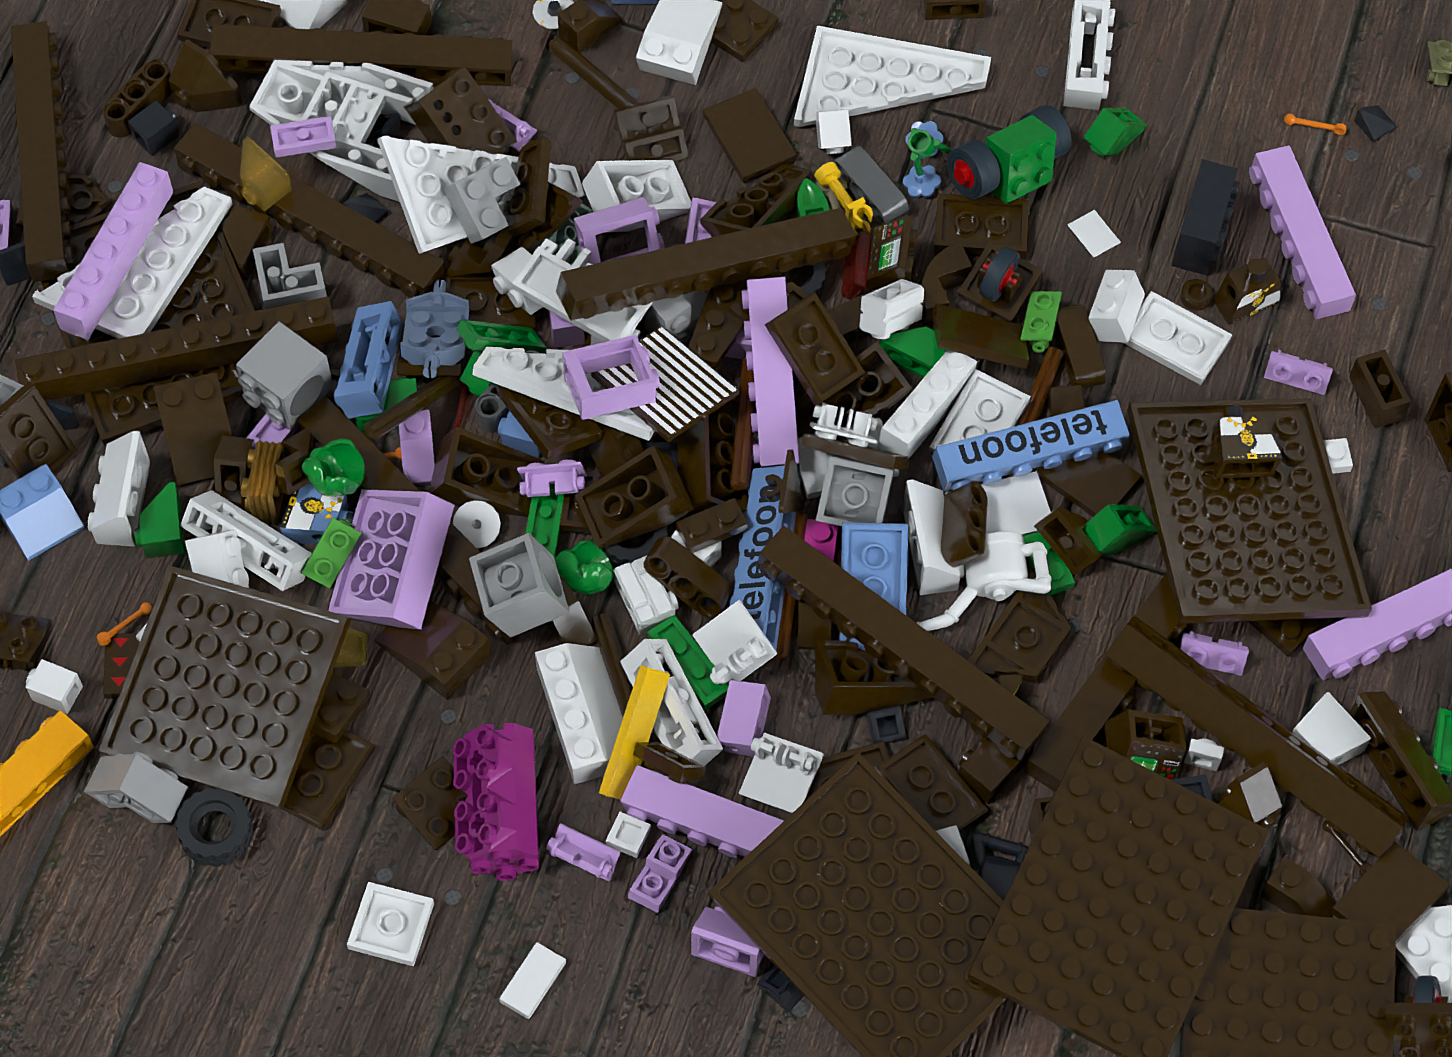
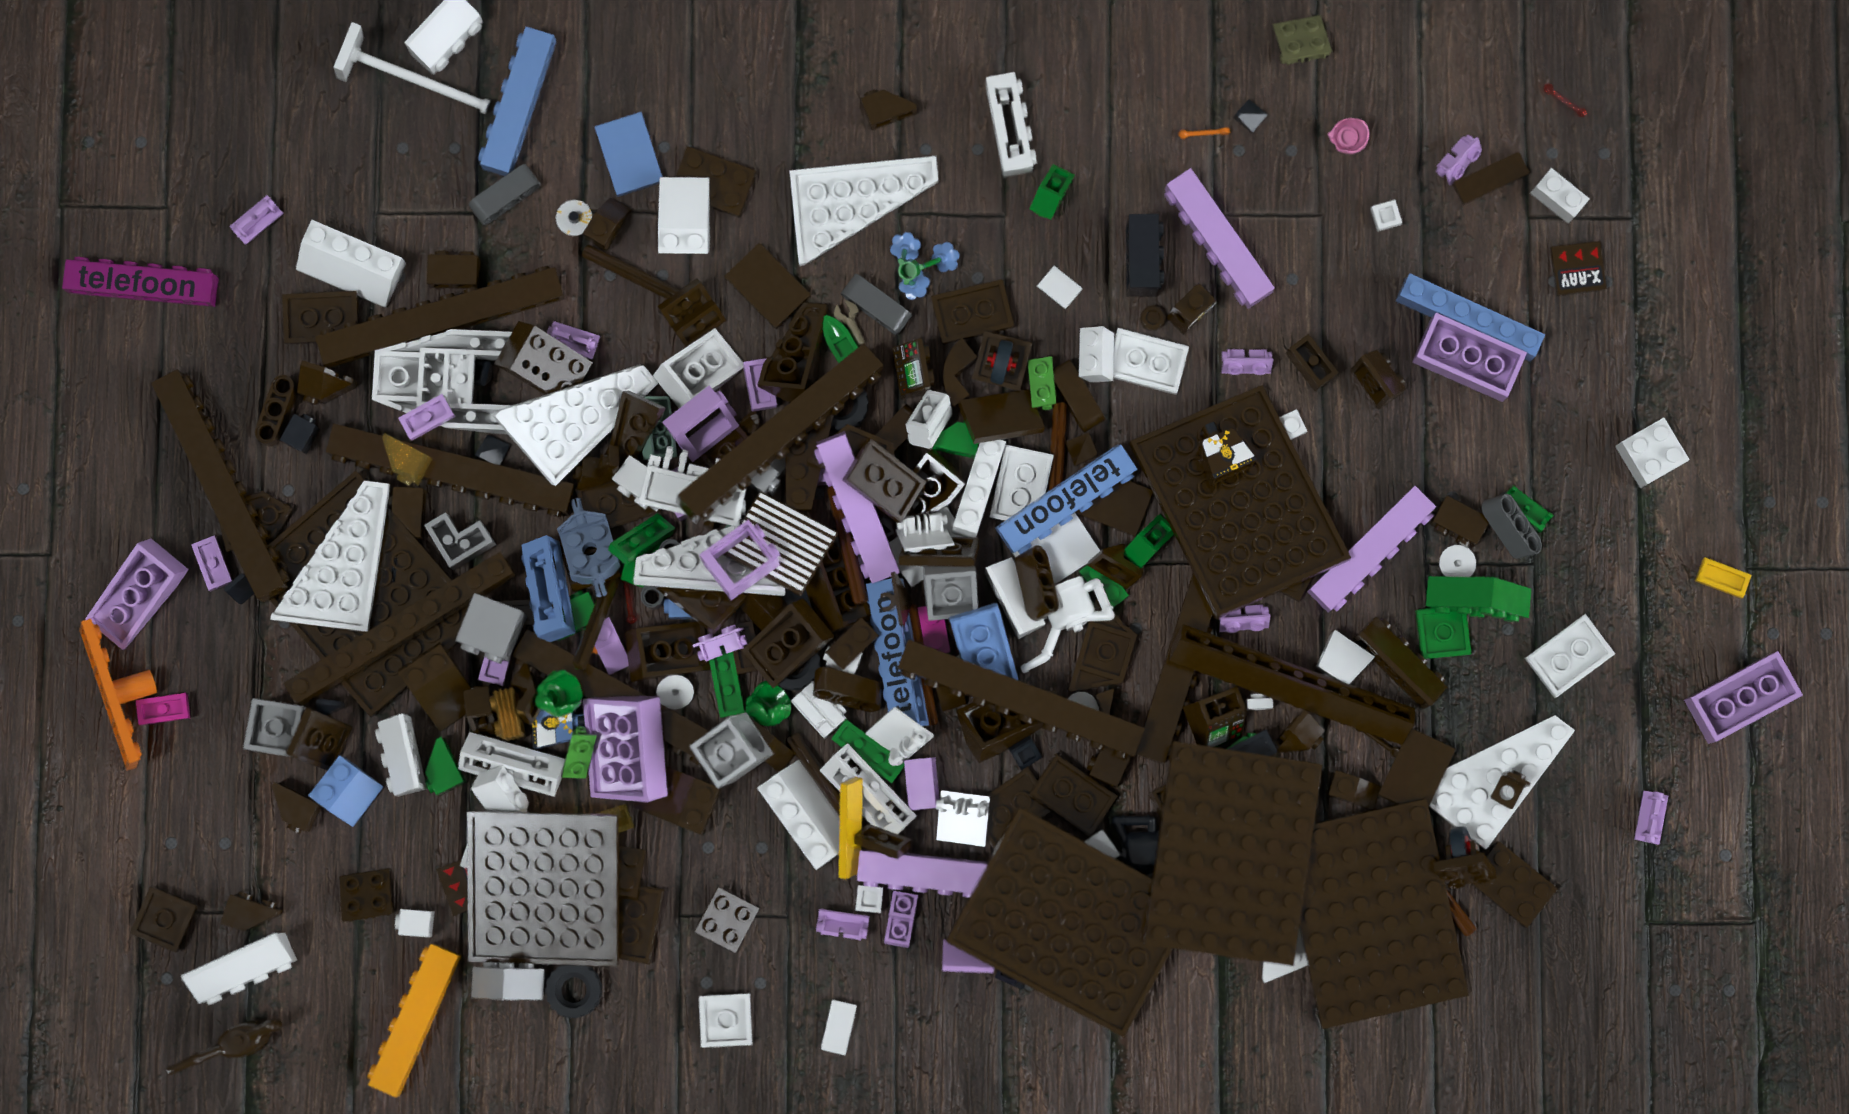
camera: 20 degrees left, 20 degrees up
lavender brick [53,162,173,340] -> none
orange hinge [97,602,153,646] -> none
light grey brick [443,157,520,244] -> none
magenta brick [453,723,539,881] -> none
dark brown wing [495,137,551,239] -> none
yellow bar [814,162,873,243] -> none
white brick [815,109,851,154] -> none
clear red tile [841,231,871,300] -> none
brick [947,105,1071,204] -> none

